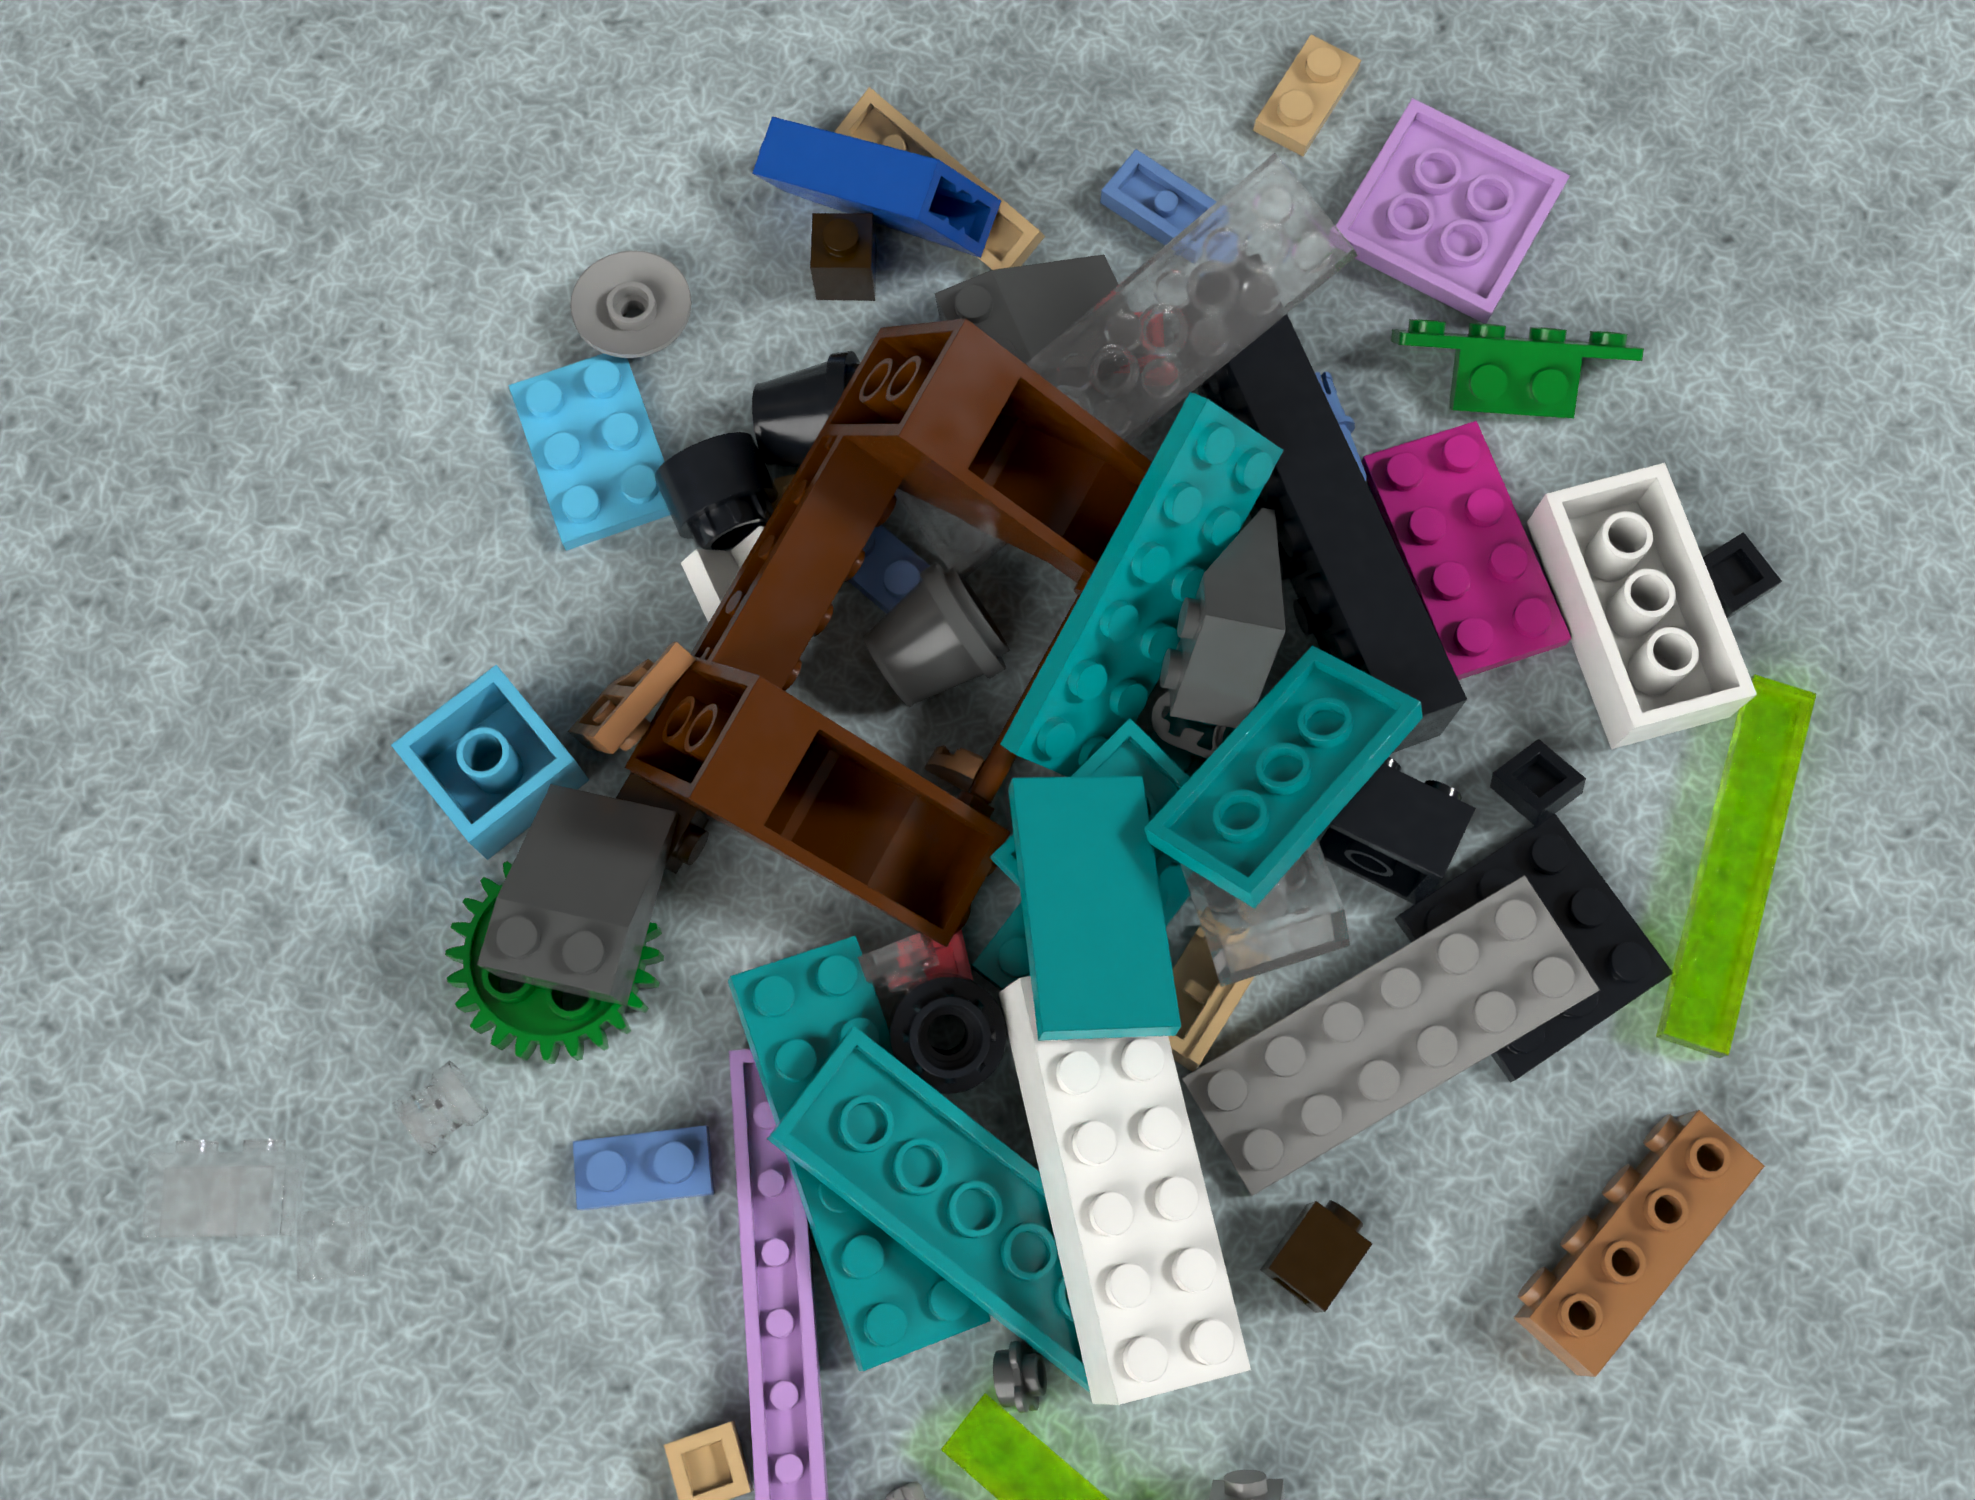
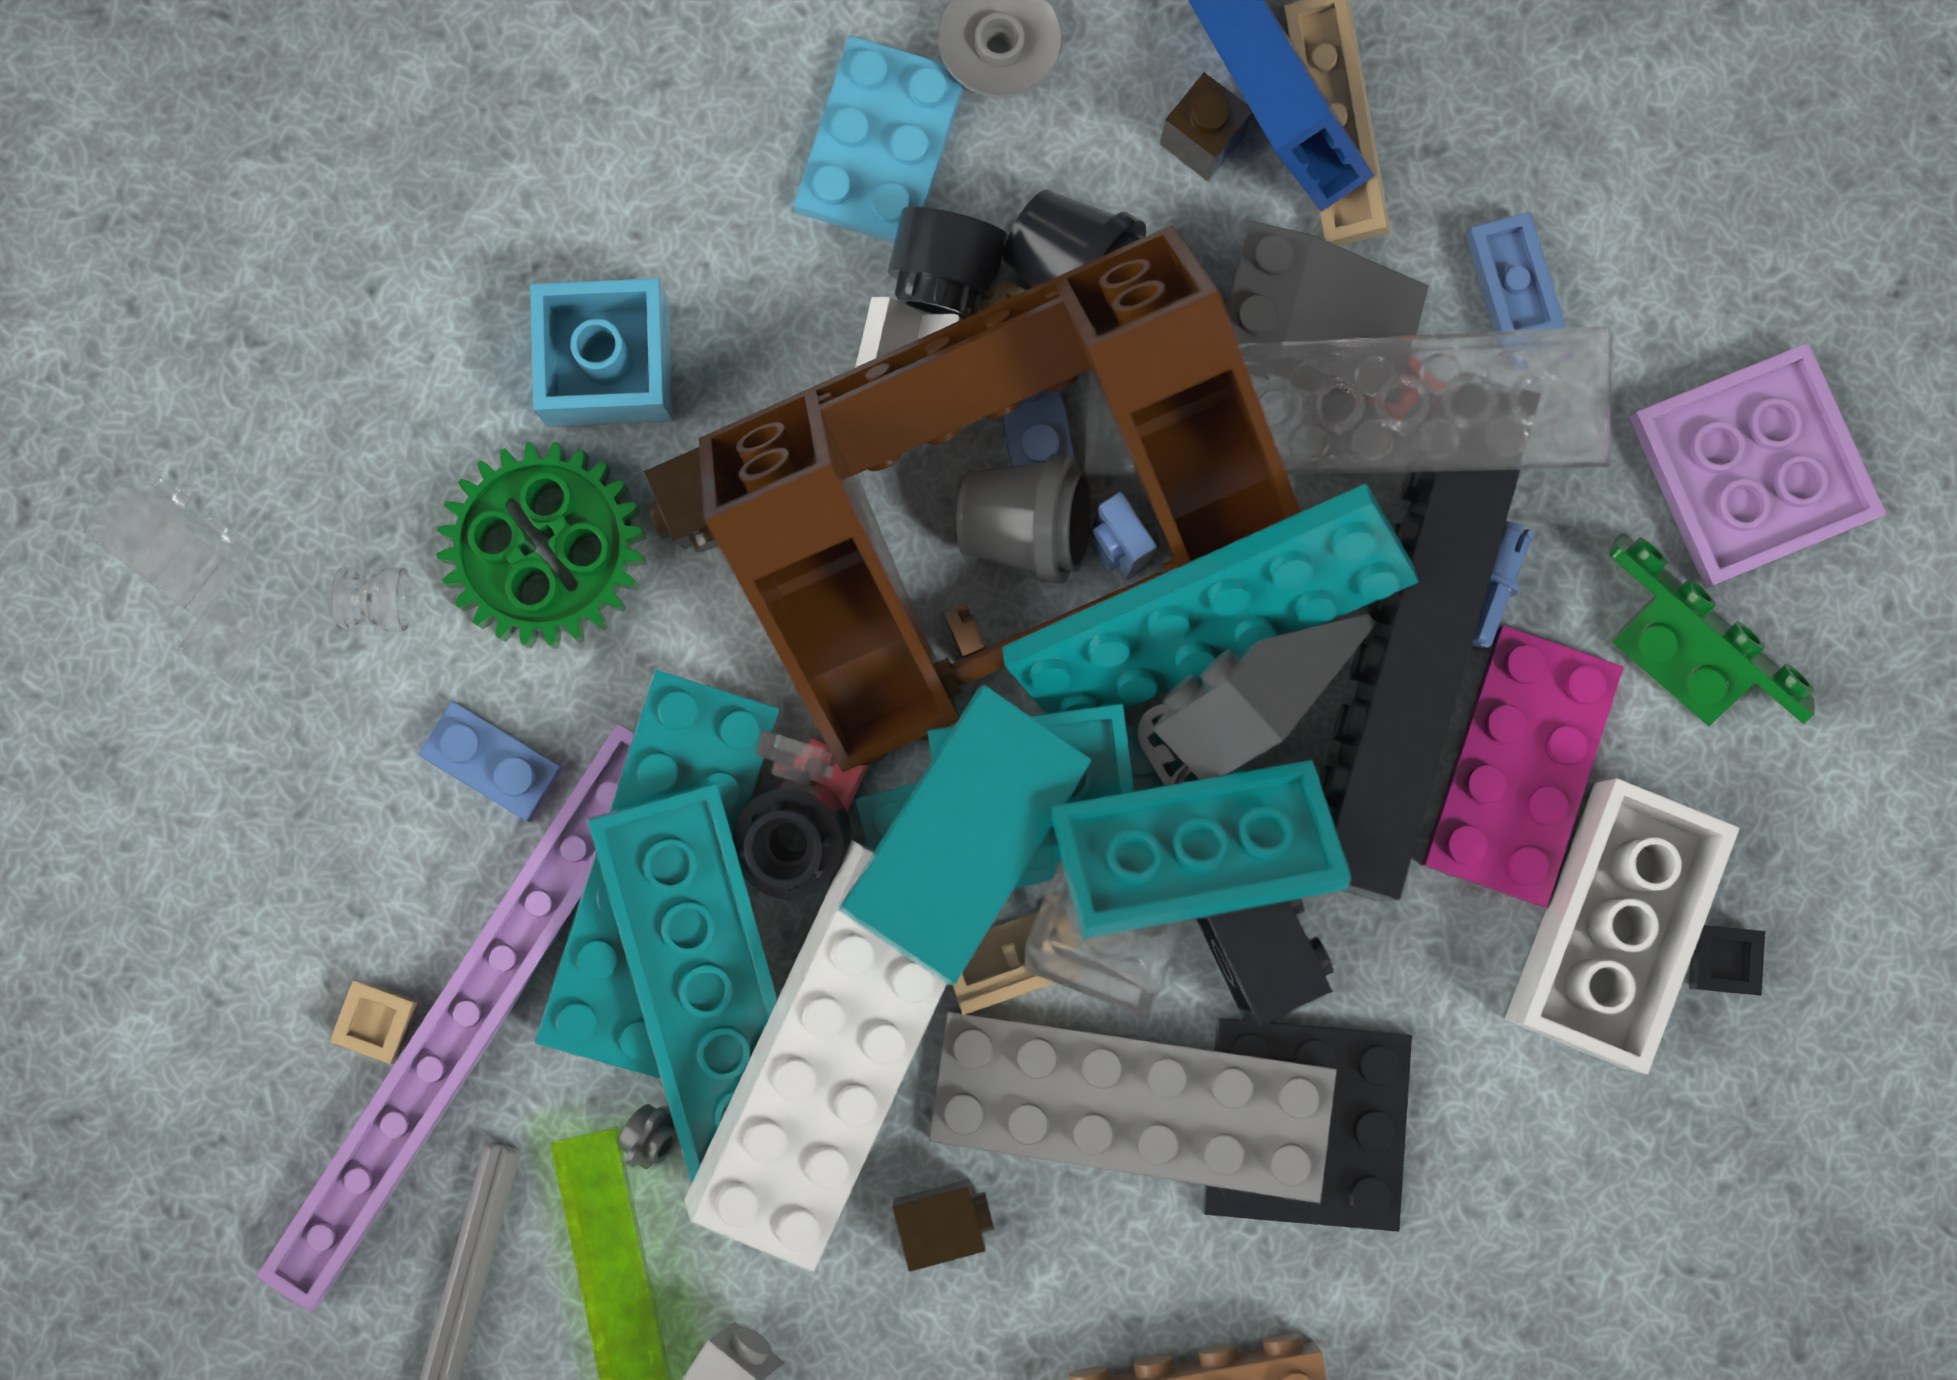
camera: 35 degrees right, 10 degrees up
dark grey slope [477,784,679,1006] -> none
medium nougat wing [567,642,696,754] -> none
tan plate [1253,34,1361,157] -> none
black plate [1490,739,1586,827] -> none
clear neon green plate [1656,674,1816,1058] -> none
none -> medium blue plate [1089,492,1157,580]

